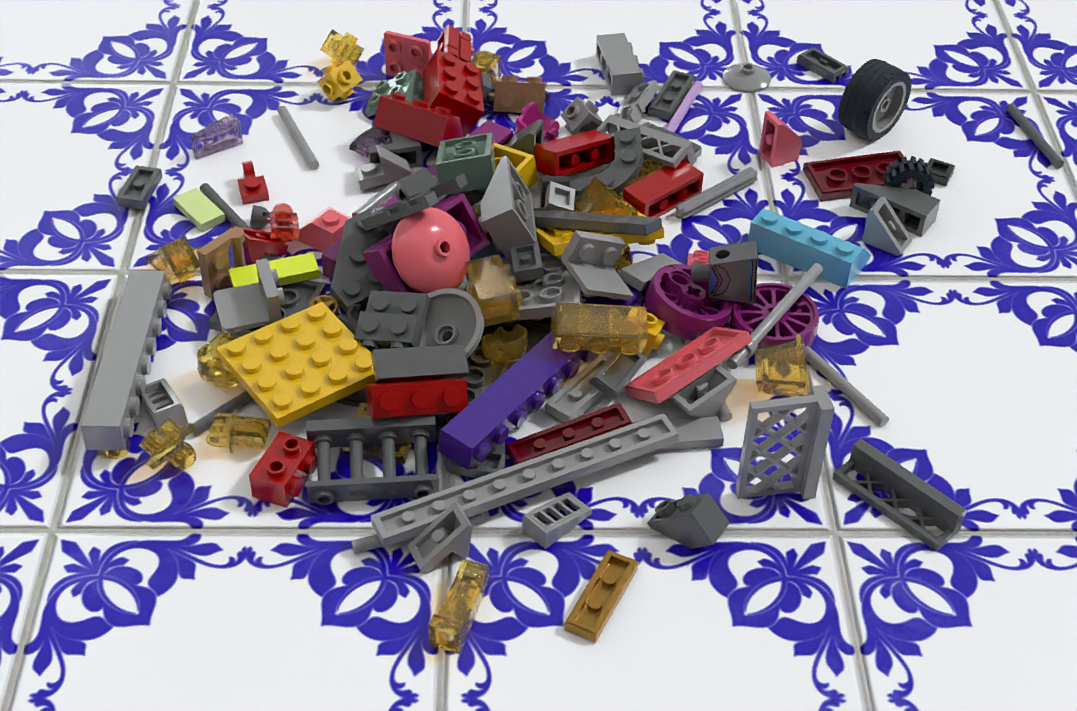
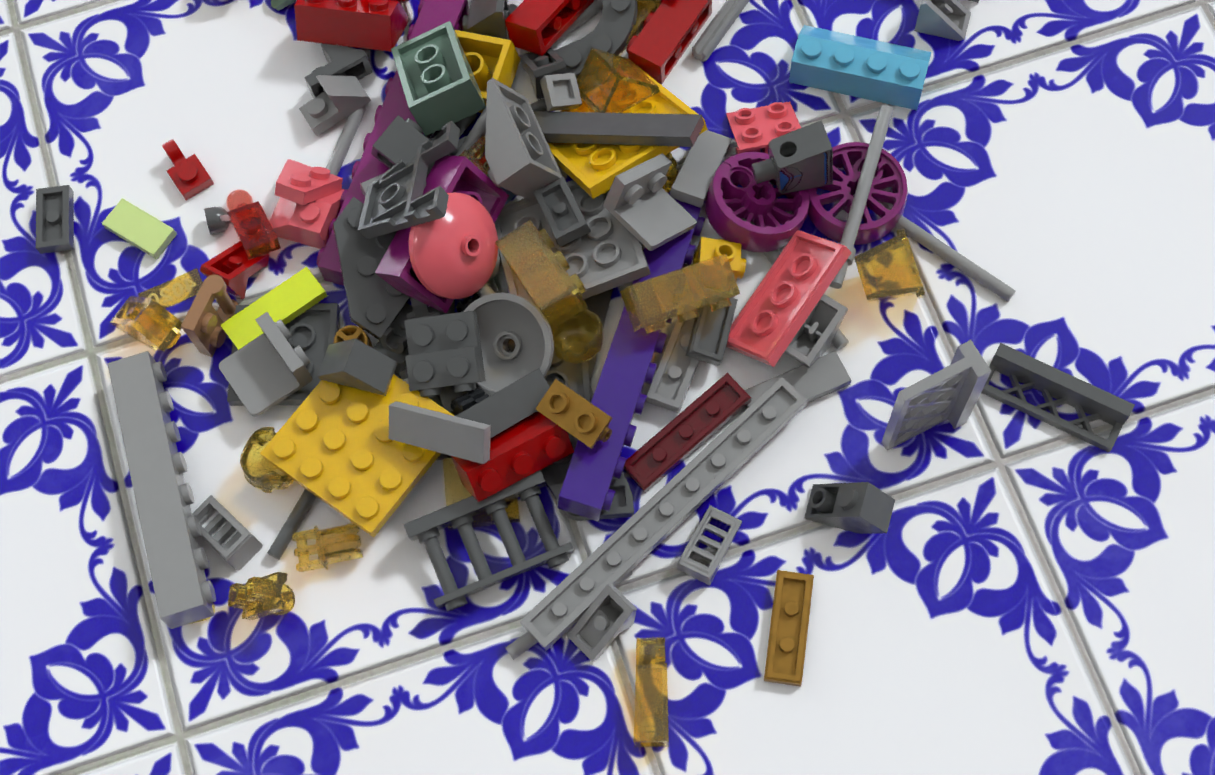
camera: 10 degrees left, 25 degrees up
clear purple slope [190,114,243,159] -> none
dark grey bar [200,183,251,229] -> none
red brick [249,431,317,508] -> none
light grey bar [277,106,319,170] -> none
clear purple slope [349,126,390,158] -> none
none -> coral wing [275,159,343,205]
none -> dark grey slope [317,338,397,396]
none -> light grey tile [389,401,491,464]
none -> pearl gold hinge [536,379,612,449]

